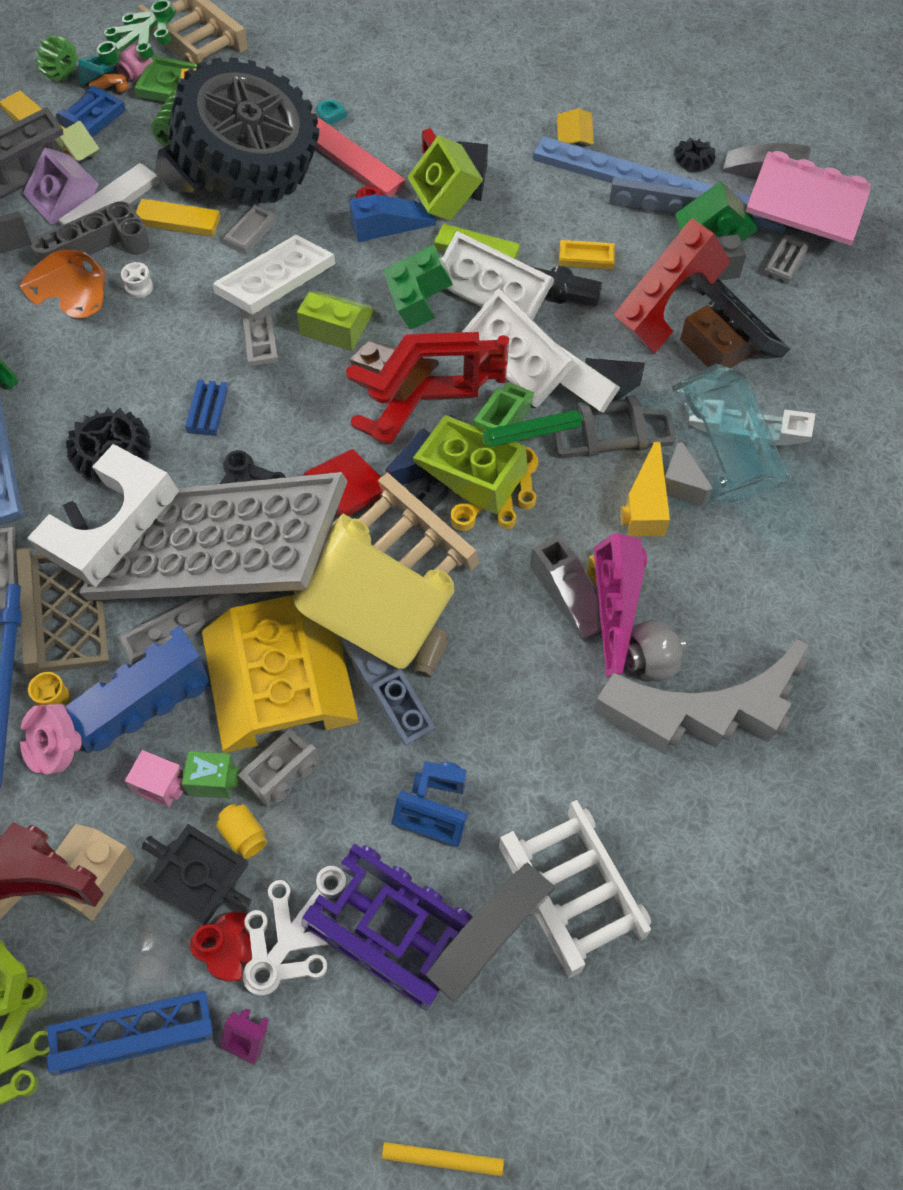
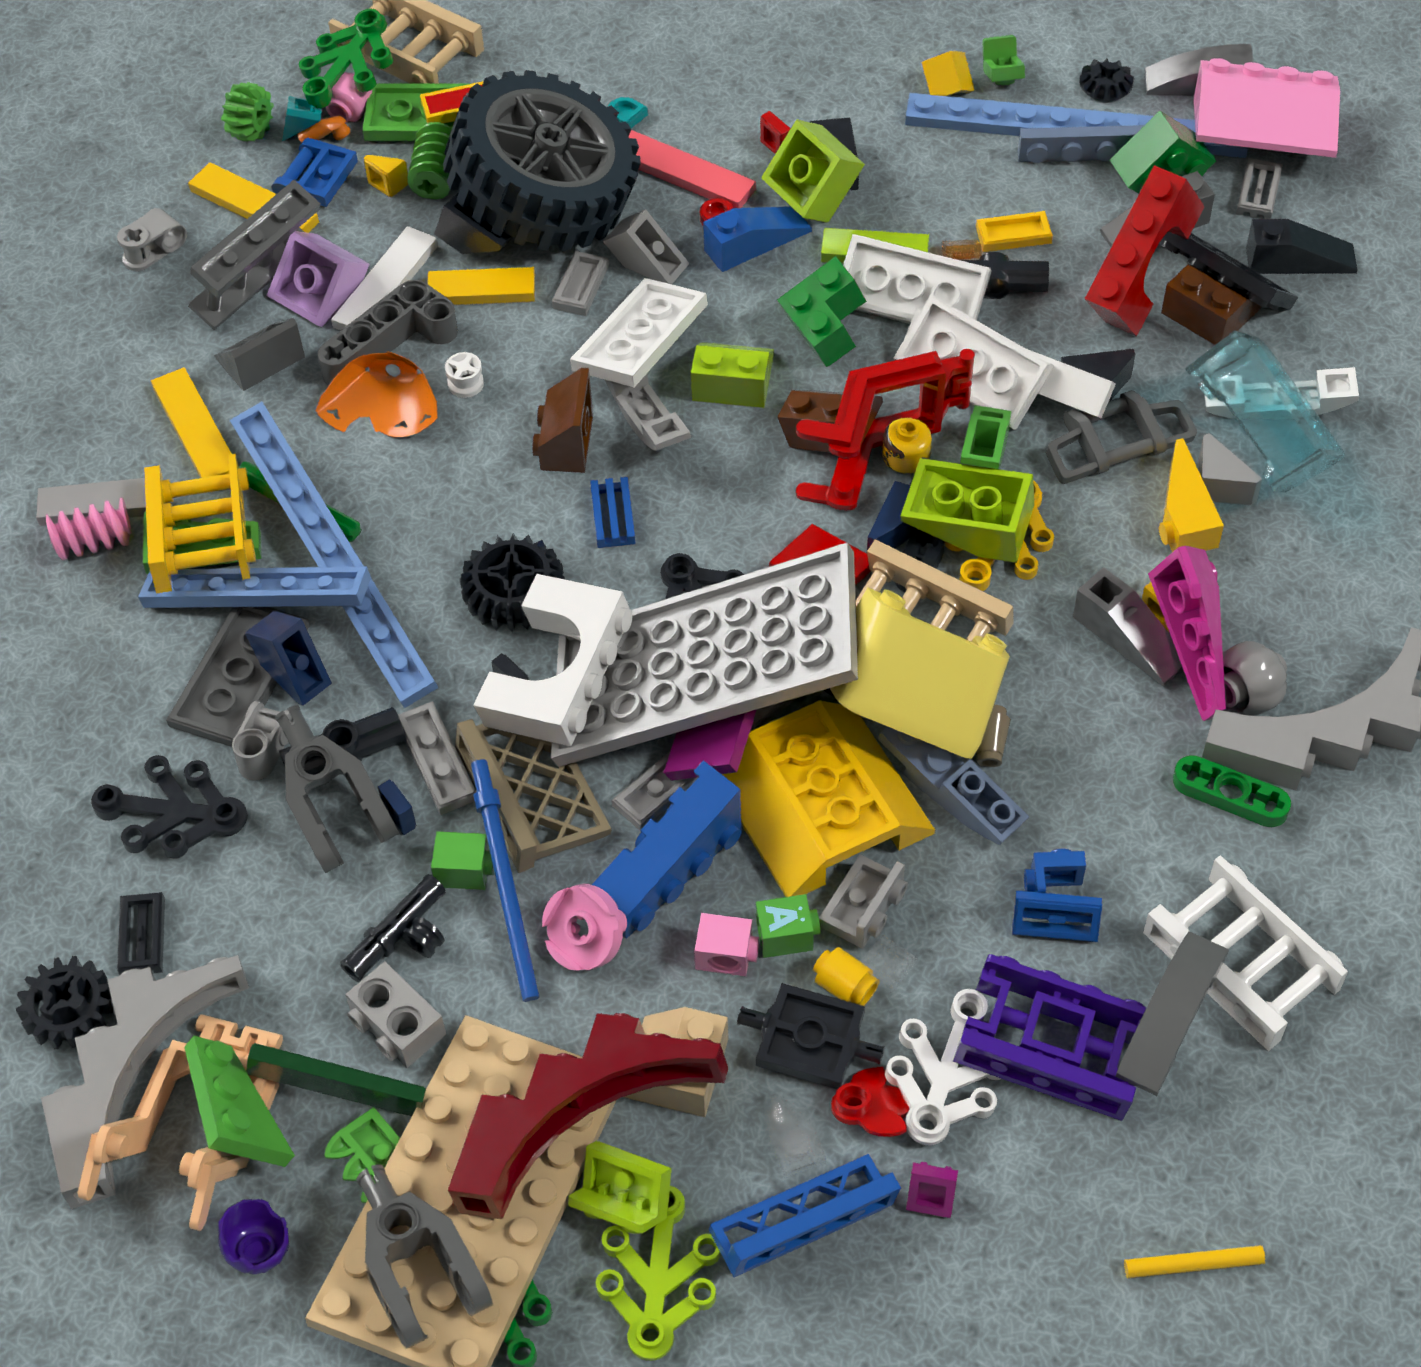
camera: 10 degrees left, 5 degrees down
yellow wheel [28,672,71,706] -> none
yellowish green panel [55,121,99,162] -> none
green axle [482,410,583,448] -> none
none -> yellow slope [364,155,408,197]
none -> reddish brown slope [532,368,594,473]
none -> light grey slope [603,209,690,285]
none -> magenta tile [664,709,757,781]
none -> yellow head [882,418,932,474]
none -> clear orange tile [942,239,981,259]
none -> bright green bracket [982,35,1025,85]
none -> green beam [1173,755,1291,827]
none -> black slope [1246,219,1358,274]

